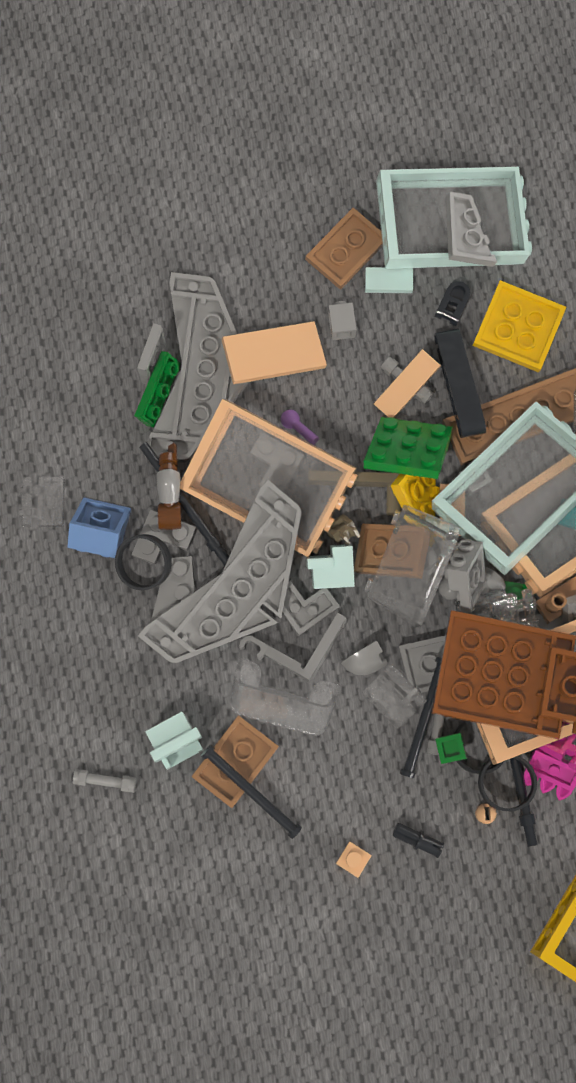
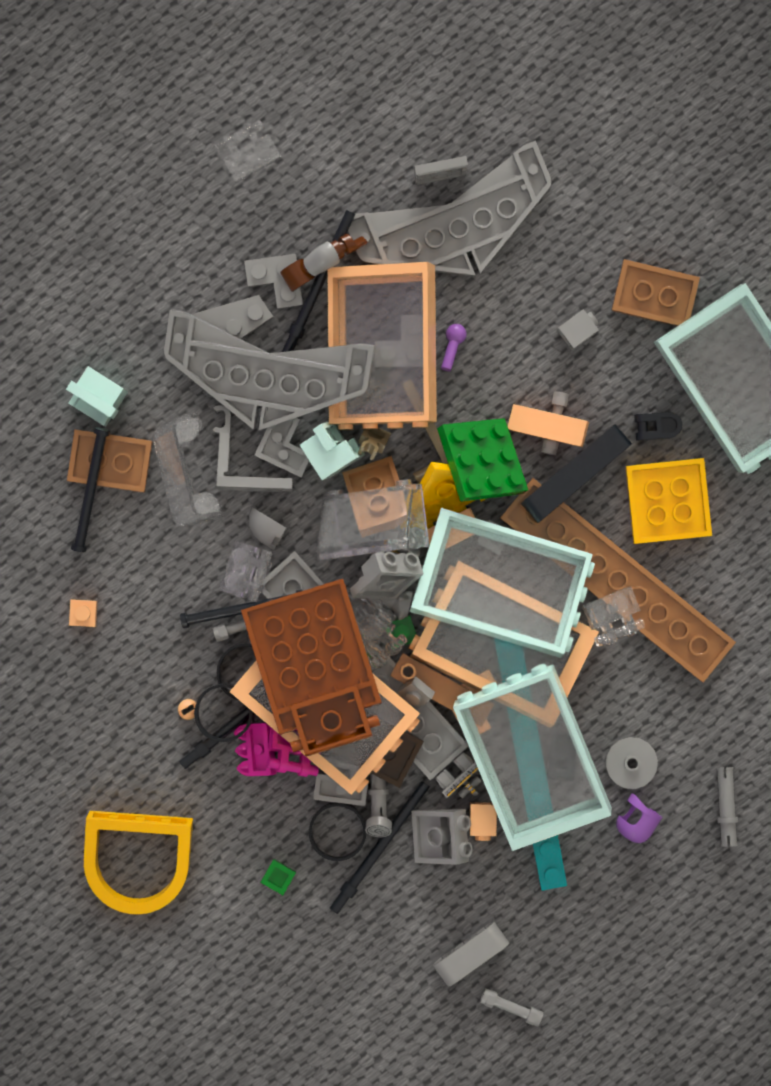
camera: 65 degrees right, 10 degrees up
medium blue slope [67,498,131,558] -> none
light grey bar [73,769,137,793] -> none
black tyre [115,534,172,591] -> none
green tile [134,351,180,428] -> none
light nougat tile [222,321,327,385] -> none
light aqua tile [365,267,413,293] -> none
black axle [393,823,444,858] -> none
green plate [435,733,467,764] -> none
light grey wing [446,192,497,267] -> none

